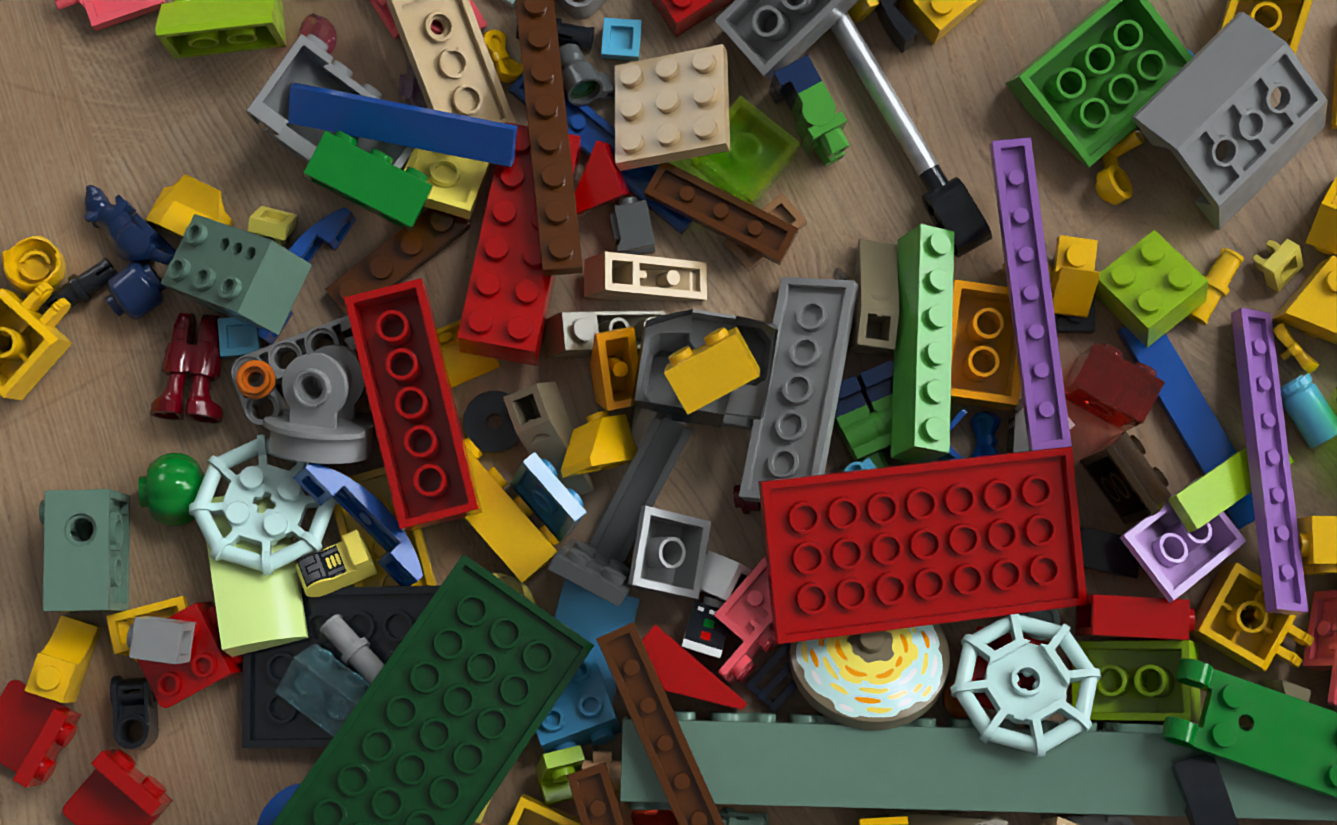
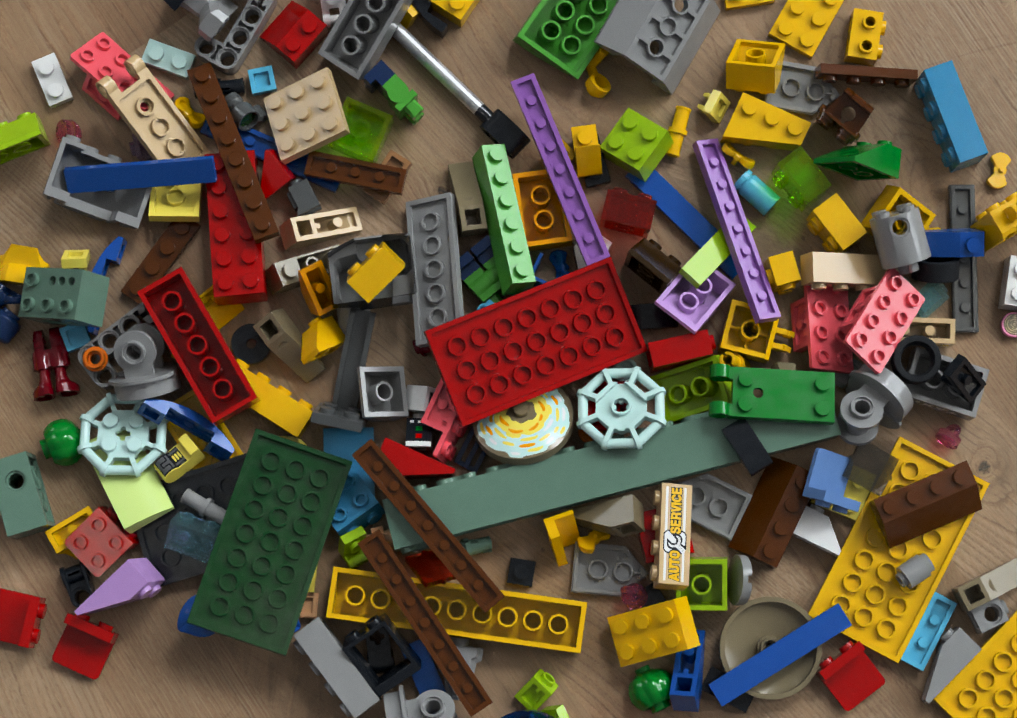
camera: 15 degrees left, 0 degrees up
yellow arch [25,615,102,703] -> none
light grey brick [127,616,195,664] -> none
green brick [304,130,433,232] -> none
dark azure plate [509,452,586,542] -> none
none -> lavender slope [74,557,166,615]
none -> yellow pin [719,351,750,368]

